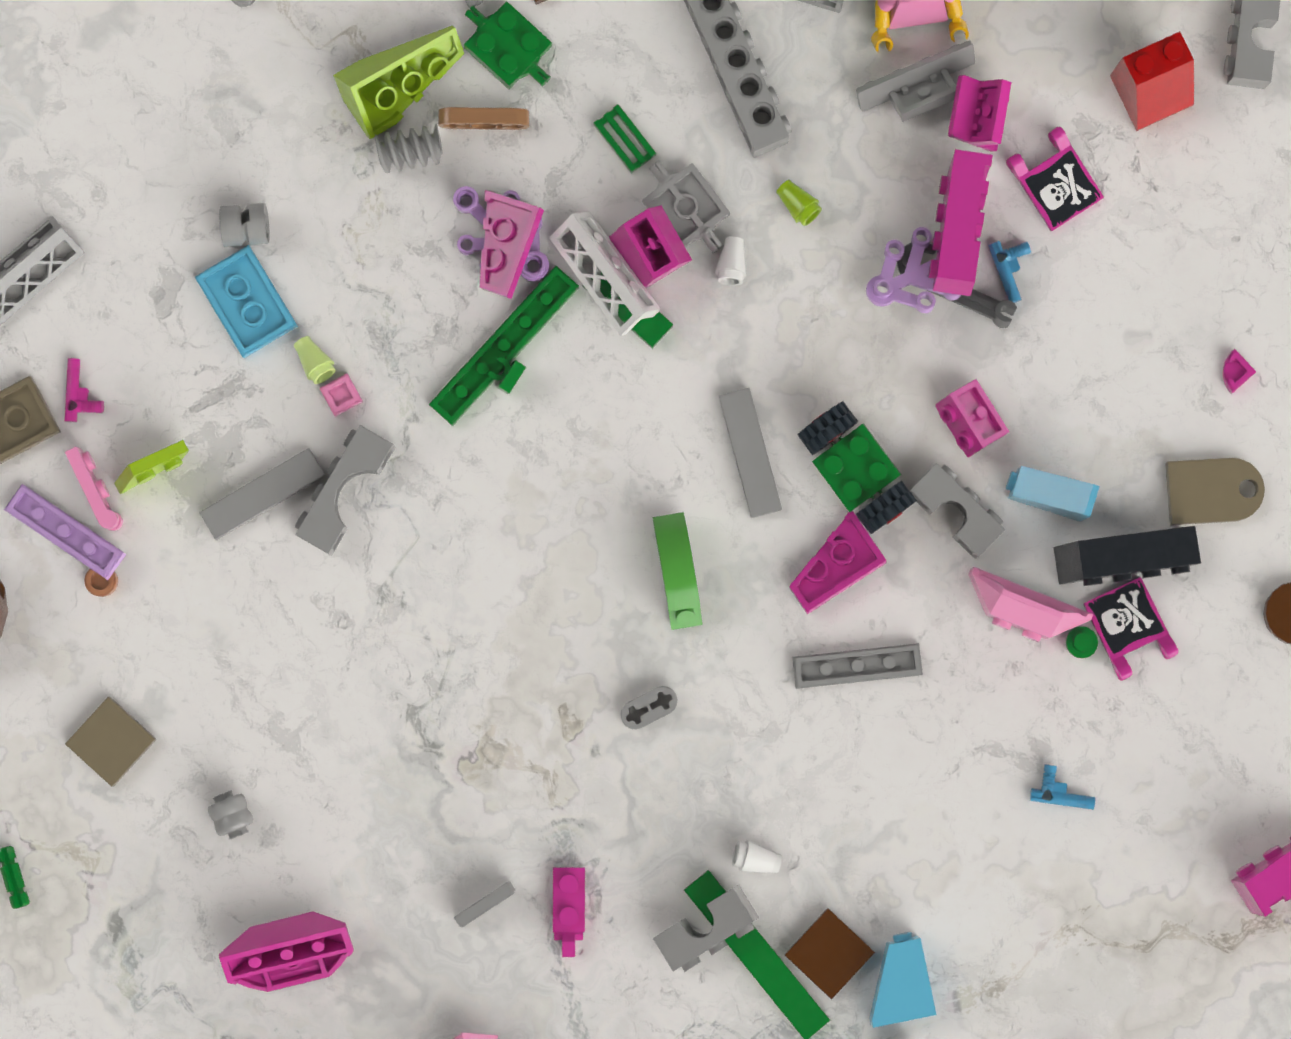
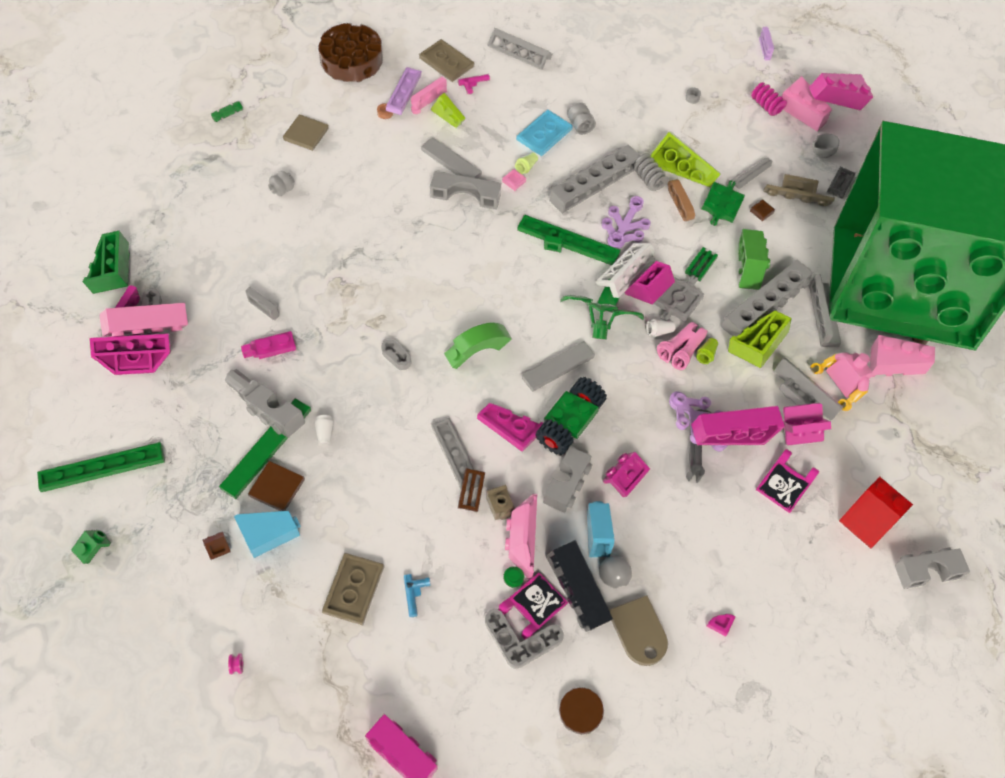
camera: 70 degrees right, 25 degrees down
dark pink wedge [219,911,354,992] -> none
dark pink wing [479,190,544,299] -> none
dark azure hose [988,241,1031,303] -> none
none -> light grey piece [225,369,260,401]
none -> dark tan tile [322,553,385,625]
none -> reddish brown tile [457,468,486,512]
none -> light grey beam [485,609,564,669]
none -> dark tan brick [486,485,515,520]
none -> light grey brick [549,144,640,213]
none -> green plant [560,295,644,340]
none -> light grey hair [599,556,632,588]
none -> bright pink piece [657,322,708,370]
none -> lime wedge [728,310,792,368]
none -> bright green wedge [739,229,770,290]

